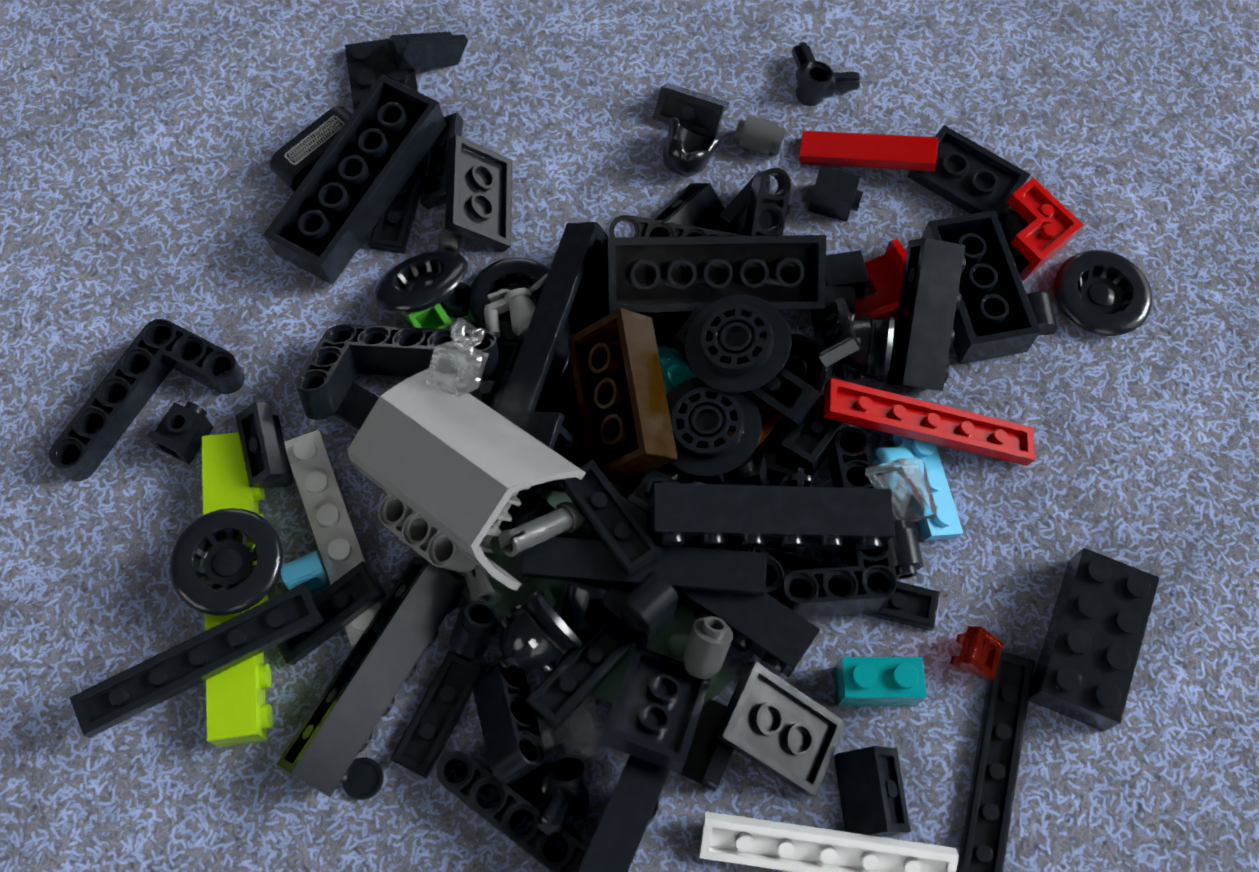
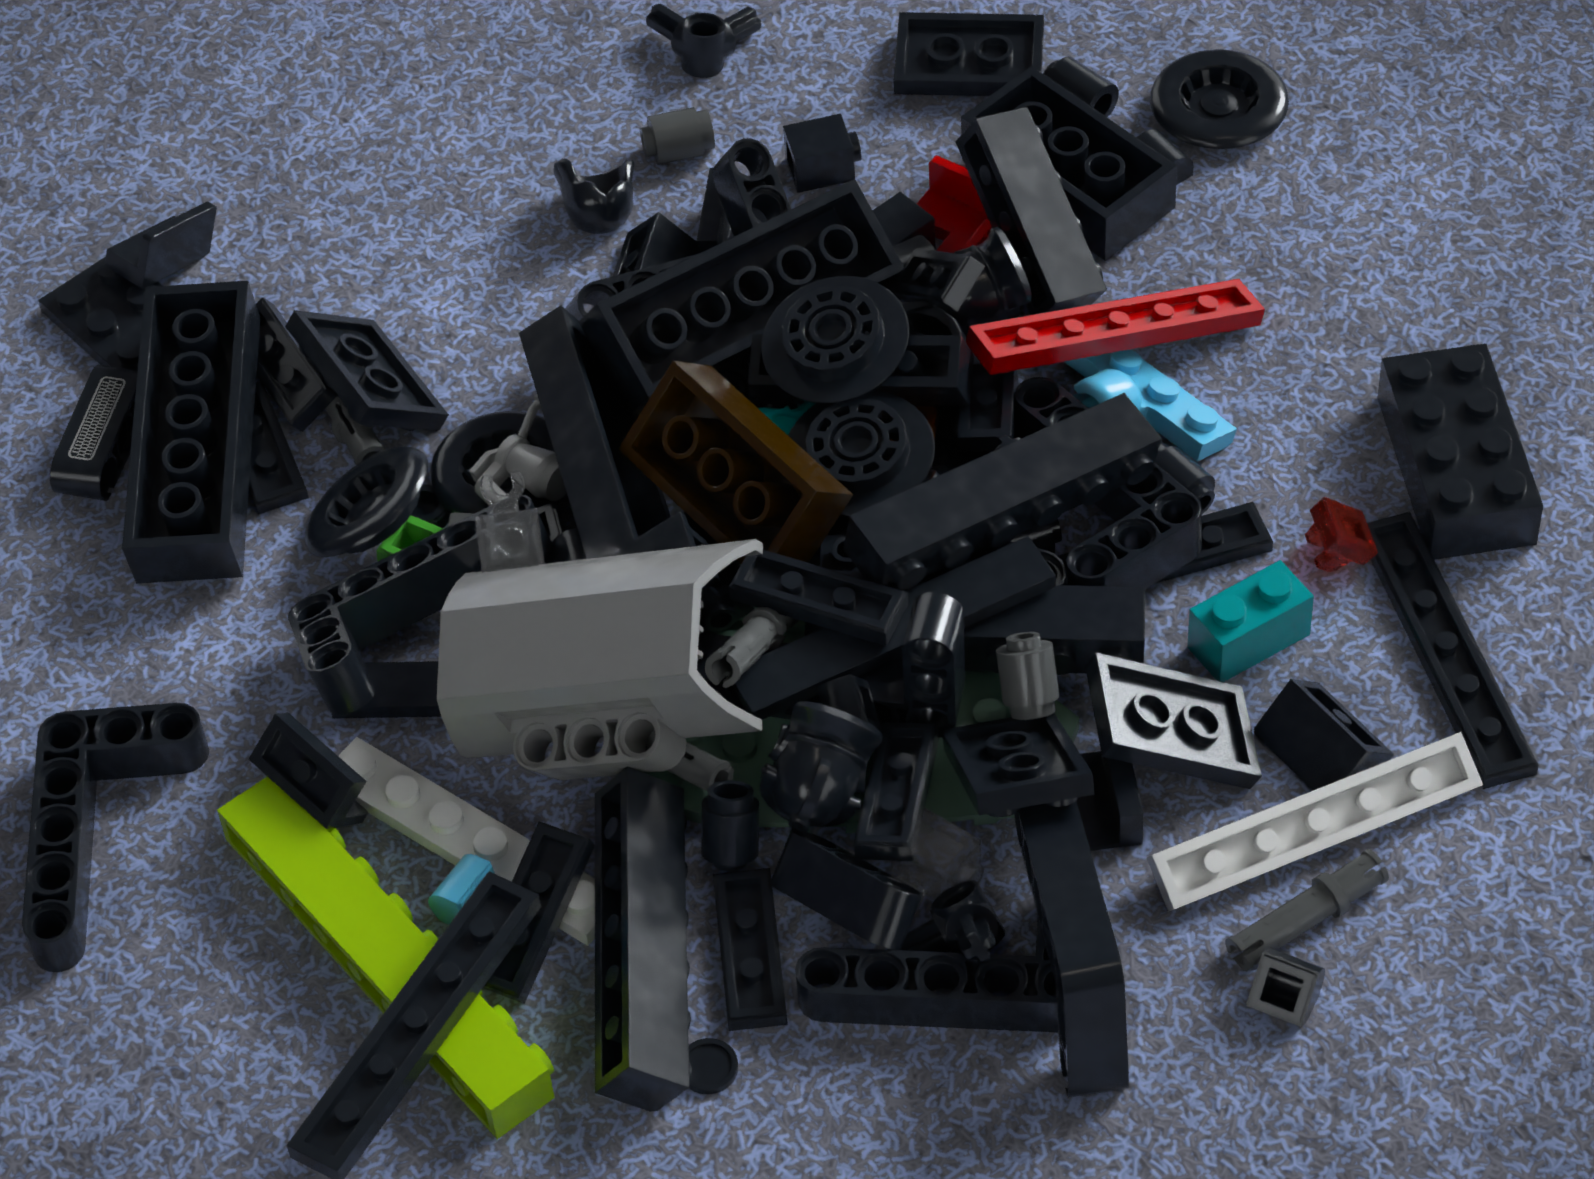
camera: 25 degrees left, 15 degrees down
black brick [147,402,214,465] -> none
black wheel [170,508,283,616] -> none
black panel [652,84,730,138] -> none
red tile [799,131,938,171] -> none
clear slope [865,458,937,523] -> none
red panel [1007,177,1084,281] -> none

